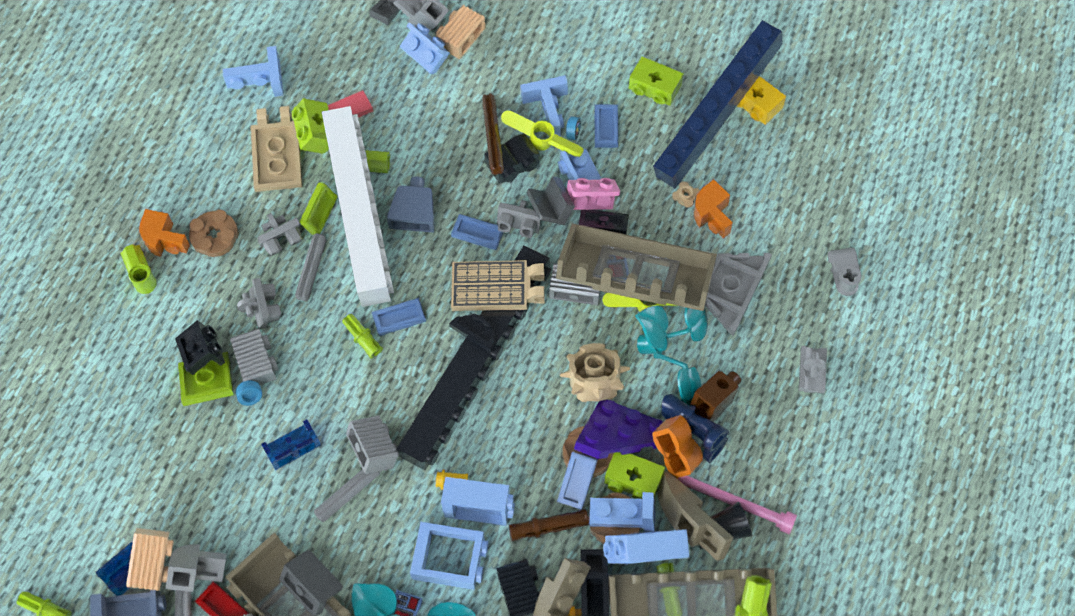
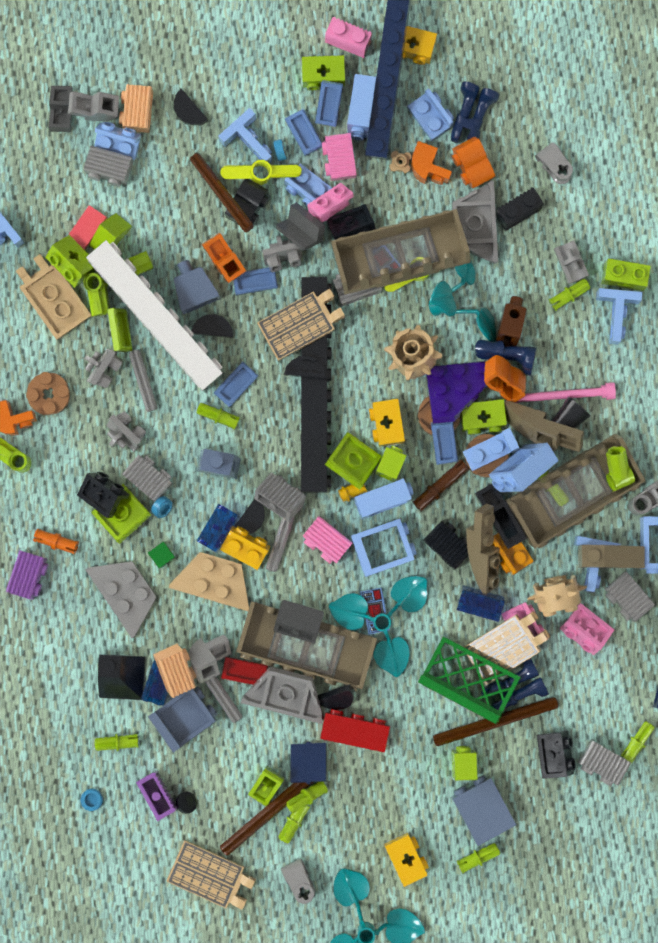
camera: 30 degrees left, 20 degrees up
none -> medium lavender brick [6,550,49,600]
none -> orange pin [33,528,79,555]
none -> lime piece [83,273,110,317]
none -> light grey brick [84,146,134,187]
none -> light grey wing [85,561,157,638]
none -> lime slope [89,213,132,250]
none -> black slope [98,654,145,700]
none -> green piece [148,541,176,569]
none -> tan wing [168,552,249,611]
none -> black tile [174,89,209,126]
none -> black tile [191,314,233,338]
none -> sand blue torso [197,449,241,480]
none -> orange brick [201,233,246,283]
none -> yellow bracket [219,526,270,570]
none -> black tile [234,499,265,535]
none -> bright pink brick [303,516,353,564]
none -> medium blue tile [315,80,343,127]
none -> bright pink brick [322,133,357,181]
none -> bright pink brick [325,17,372,58]
none -> lime plate [325,432,382,490]
none -> light blue window [347,74,376,141]
none -> yellow brick [369,399,405,447]
none -> lime brick [375,446,407,482]
none -> light blue bracket [407,88,454,142]
none -> dark blue piece [451,81,500,143]
none -> orange brick [452,136,496,189]
none -> black brick [496,187,544,231]
none -> lime axle [548,278,590,311]
none -> light blue bracket [596,288,642,345]
none -> lime brick [601,258,651,291]

